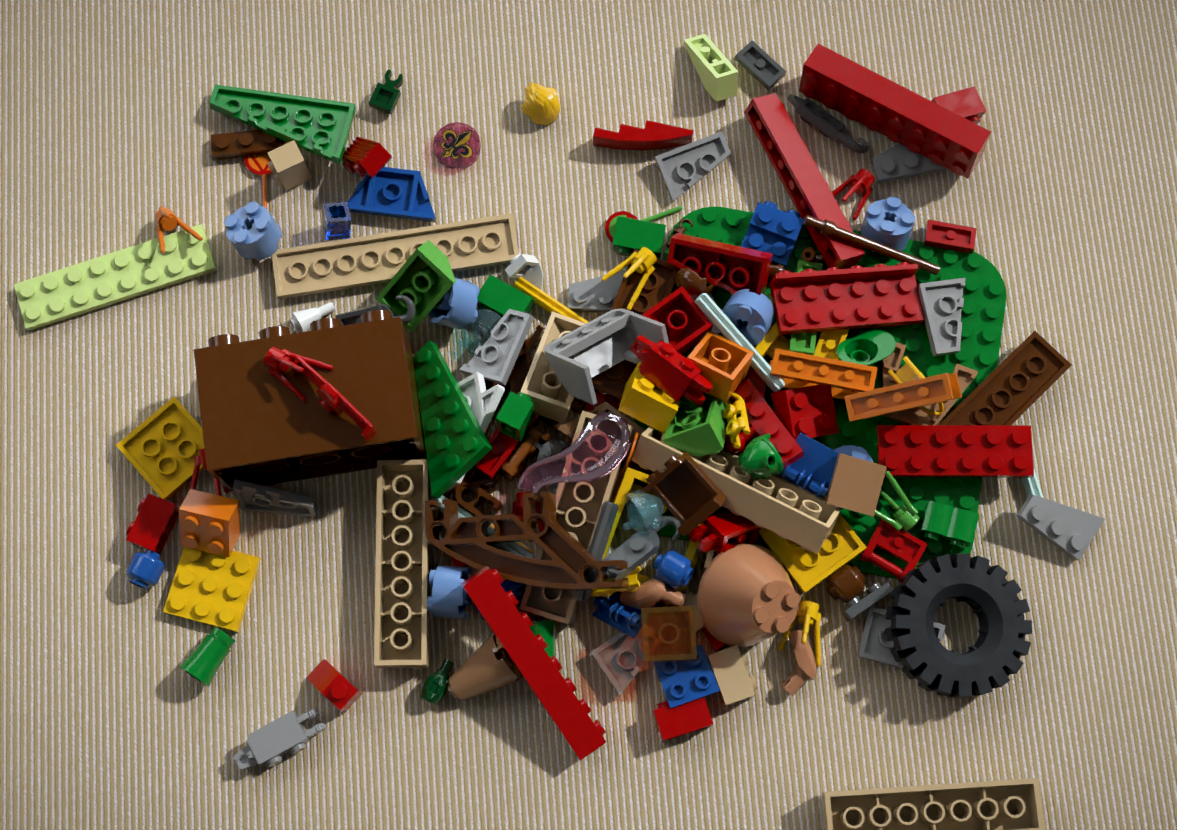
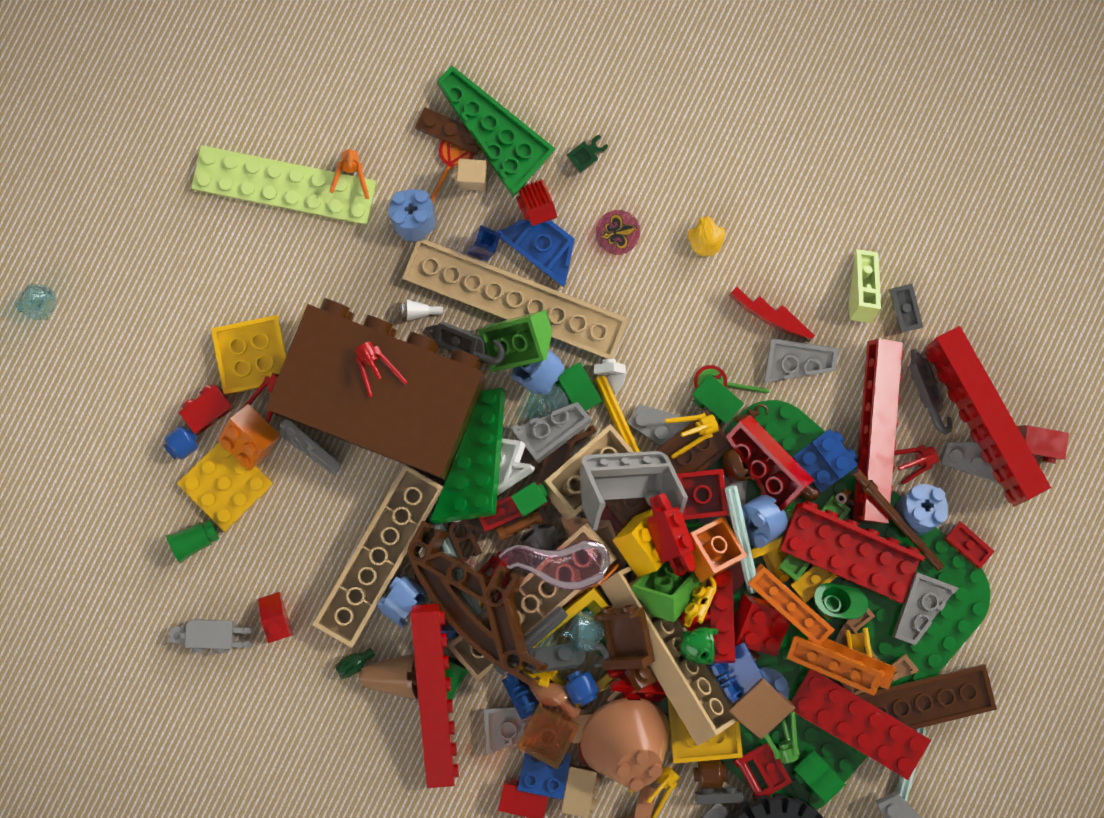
camera: 30 degrees right, 10 degrees up
red plate [290,357,376,441] -> none
none -> reddish brown plate [624,666,657,692]

